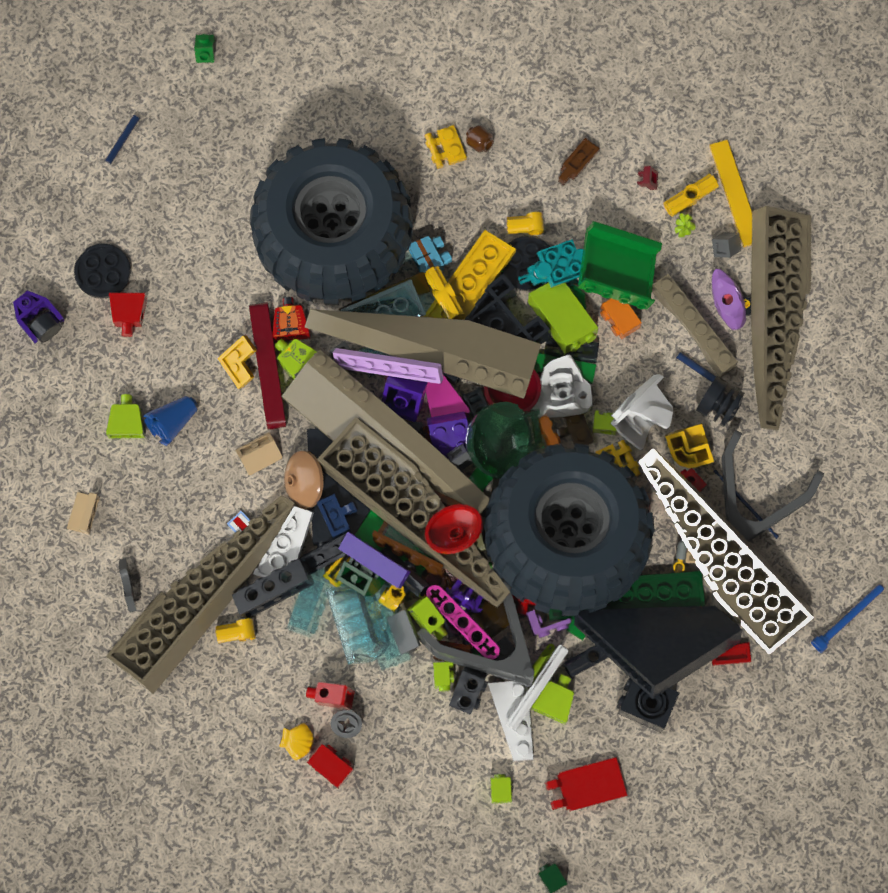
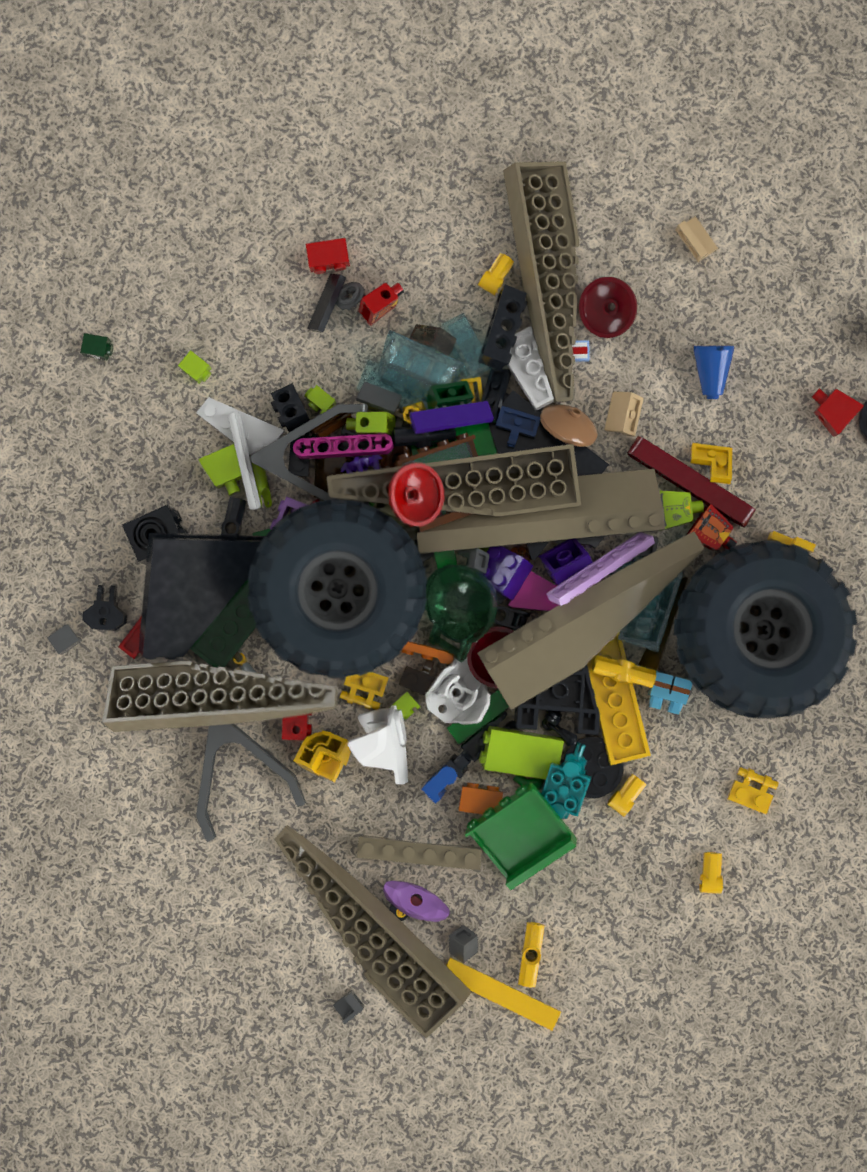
camera: 135 degrees right, 10 degrees up
lime torso [106,394,145,439] -> none
dark grey tile [119,558,137,612] -> none
yellow animal [279,723,313,761] -> none
reddish brown head [466,125,494,153] -> none
red tile [545,757,627,812] -> none
reddish brown hinge [558,138,600,186] -> none
dark red tile [637,166,659,190] -> none
lime plant [674,213,696,238] -> none
dark blue bar [676,352,716,382] -> none
black wheel [696,376,745,427] -> none
dark blue piece [713,469,779,539] -> none
blue piece [811,585,884,653] -> none
none -> dark grey panel [47,624,83,655]
none -> black hinge [82,585,128,631]
none -> black tile [307,274,346,333]
none -> dark grey panel [333,990,364,1025]
none -> clear smoke brick [408,324,457,357]
none -> blue hips [421,750,473,804]
none -> black piece [542,711,577,746]
none -> dark red dish [579,277,638,338]
none -> yellow piece [699,852,723,894]
none -> yellow plate [767,531,816,553]

